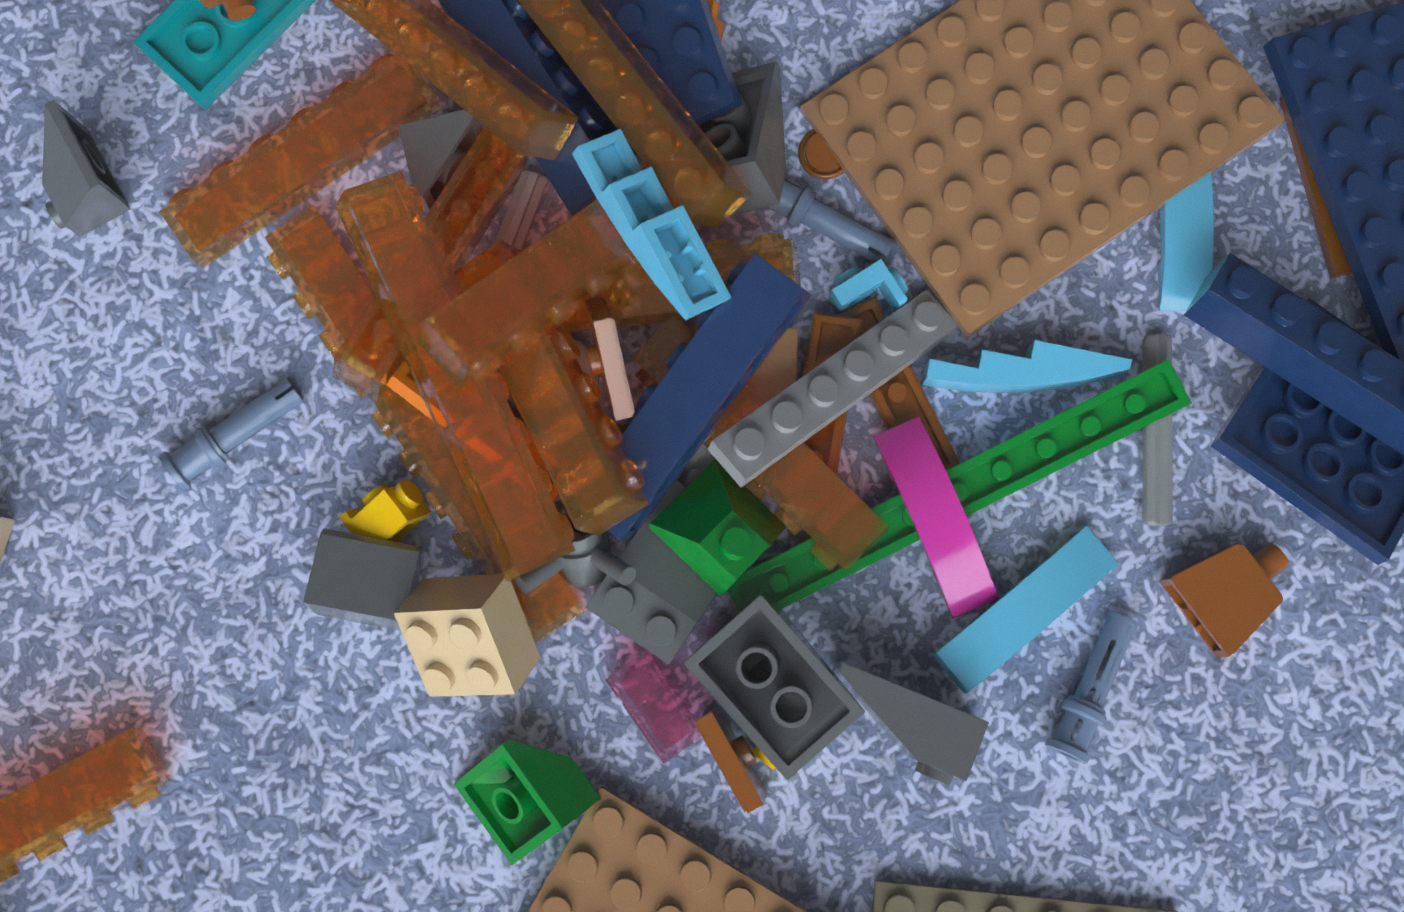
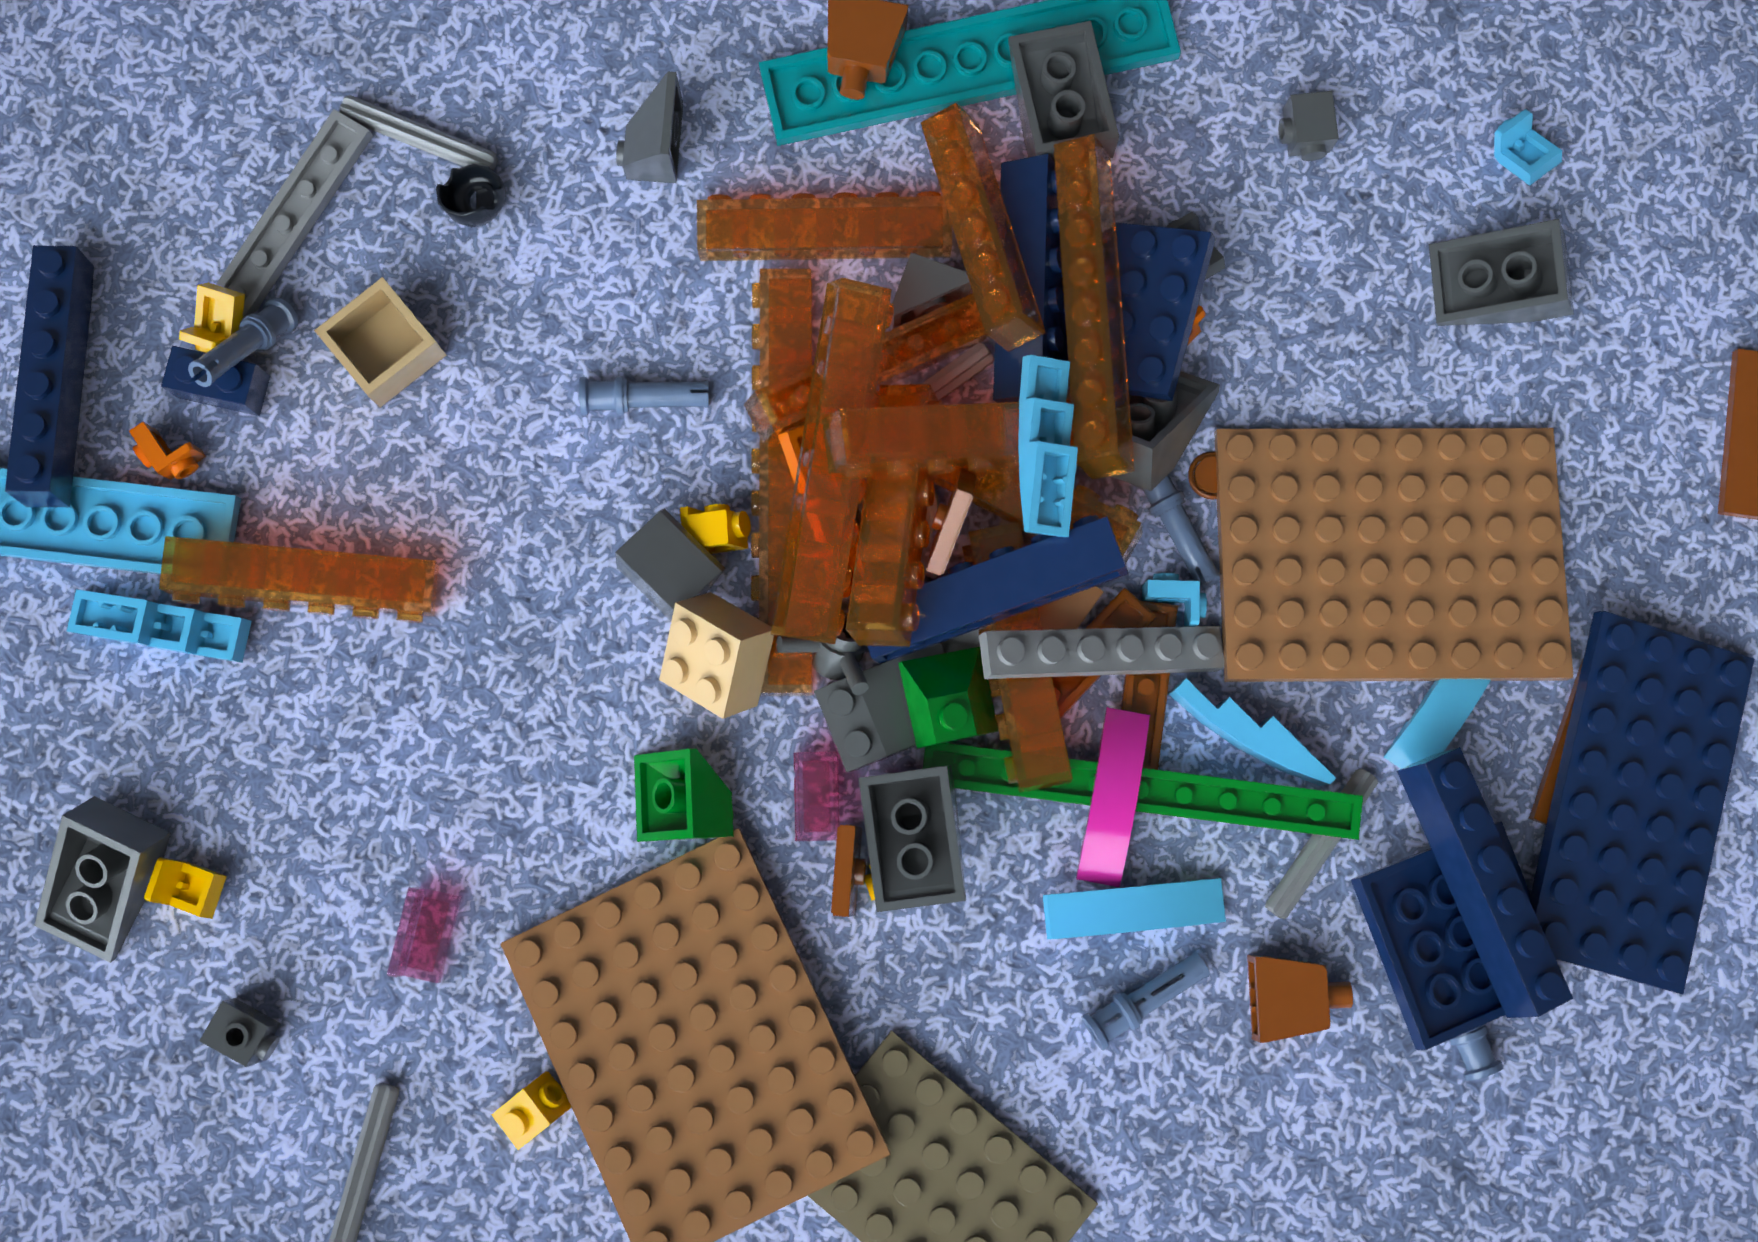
camera: 25 degrees right, 0 degrees up
dark grey slope [833,662,989,785] -> none

